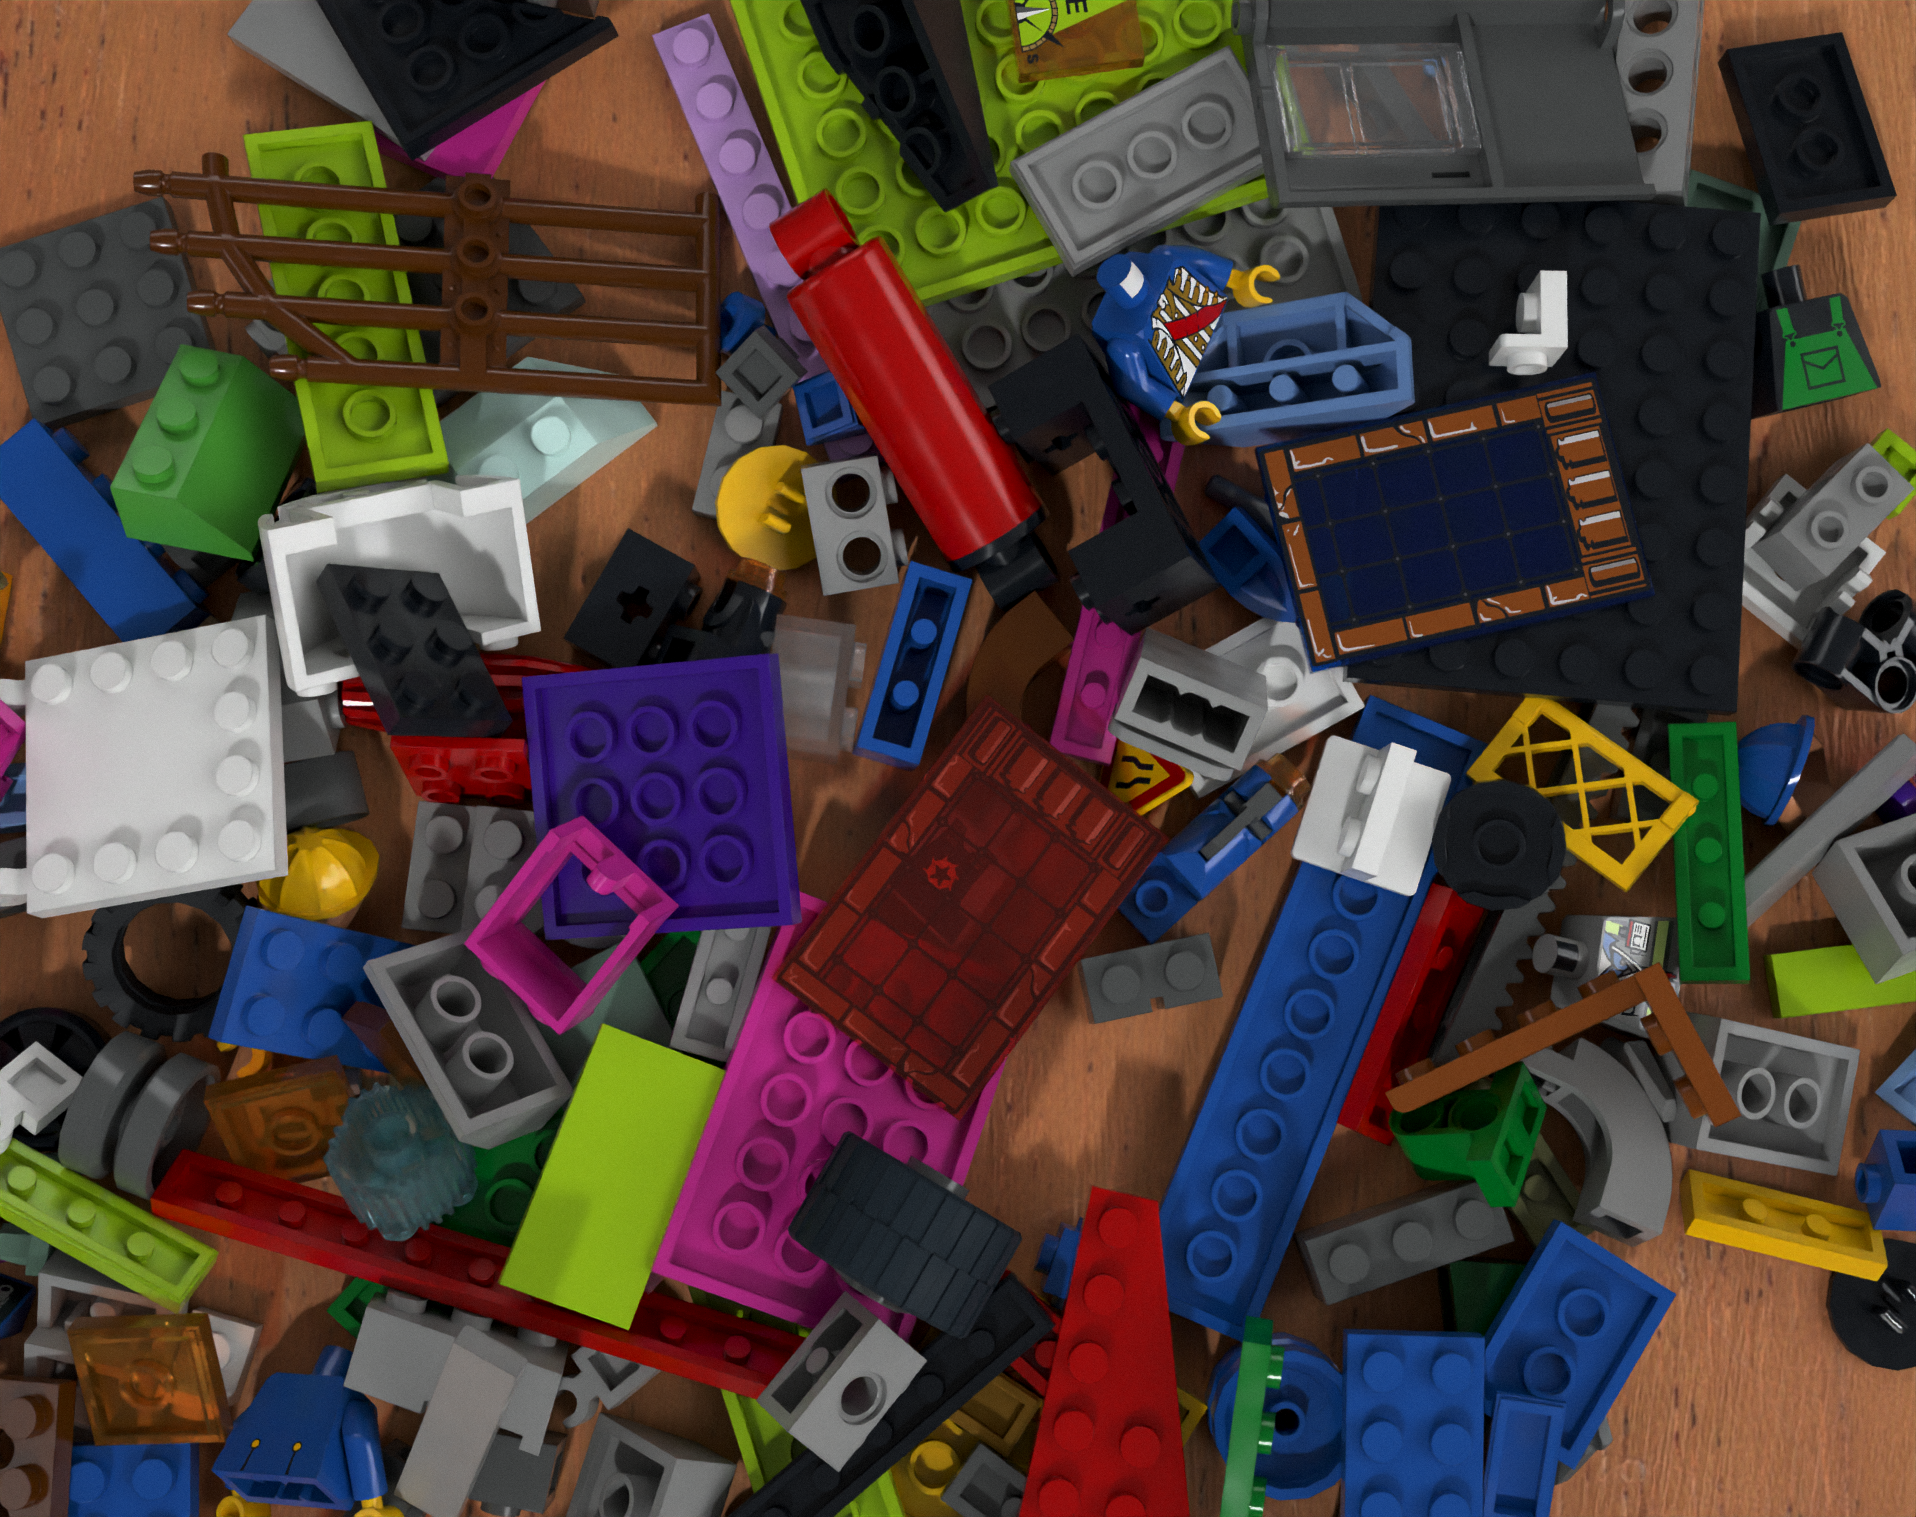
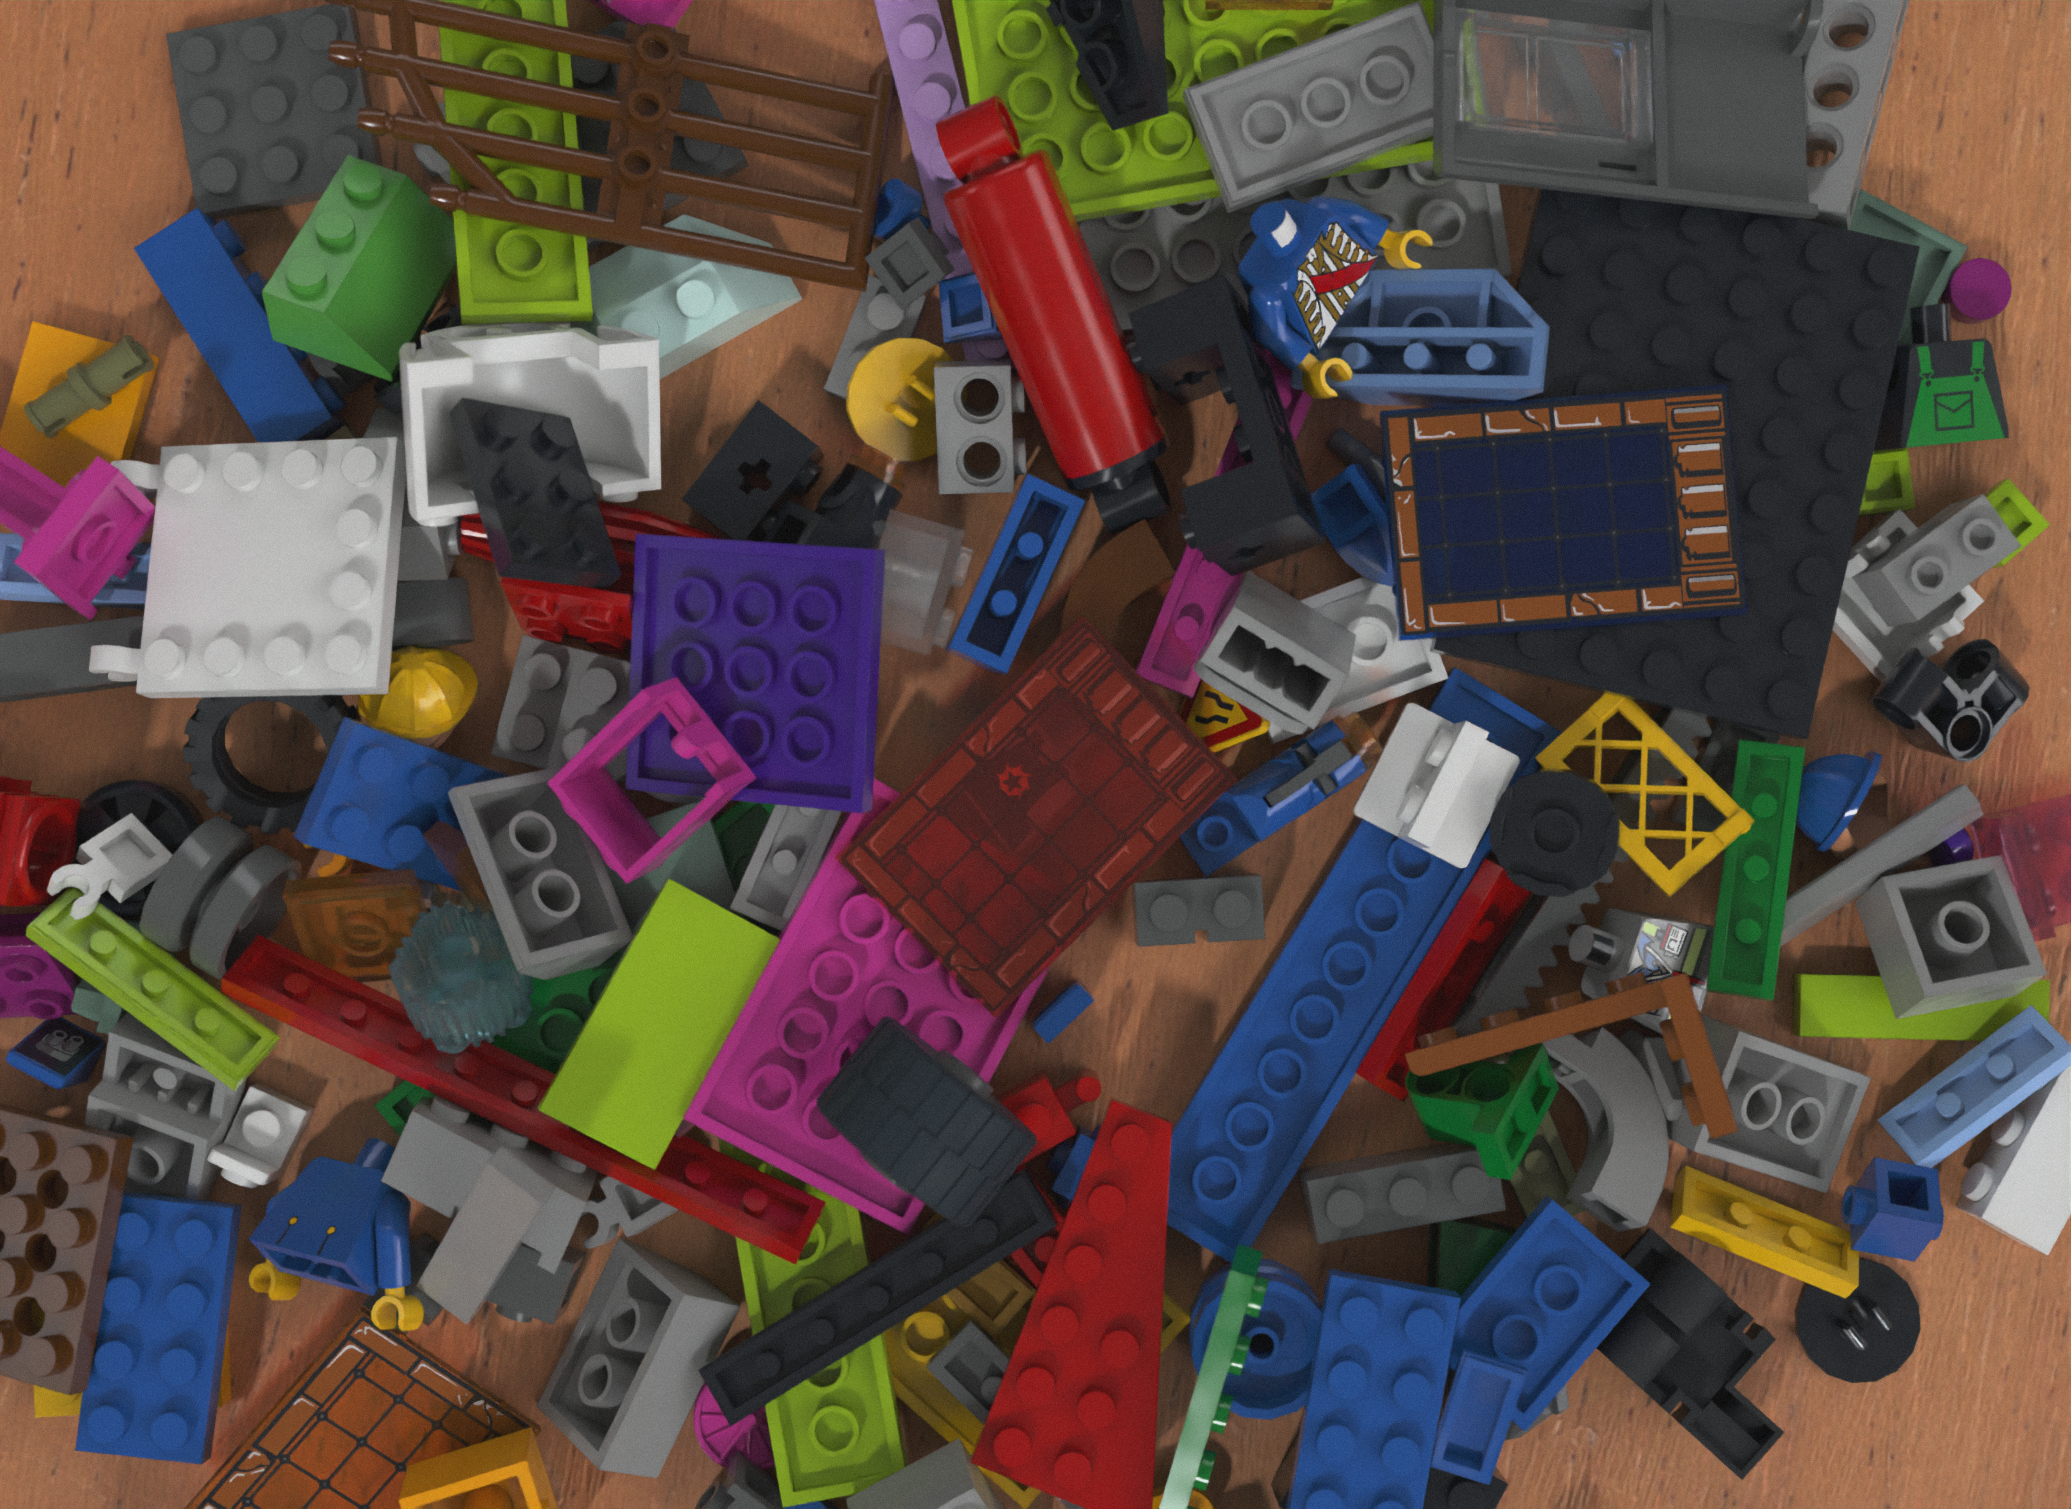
camera: 10 degrees right, 5 degrees up
clear orange tile [67,1313,234,1446] -> none
light grey brick [756,1291,927,1472] -> none
white bracket [1489,270,1568,375] -> none
black plate [1718,32,1897,226] -> none
none -> red brick [995,1068,1102,1165]
none -> blue tile [1033,980,1094,1044]
none -> black plate [1597,1227,1785,1480]
none -> lime tile [1858,448,1915,517]
none -> magenta tile [1942,258,2012,324]

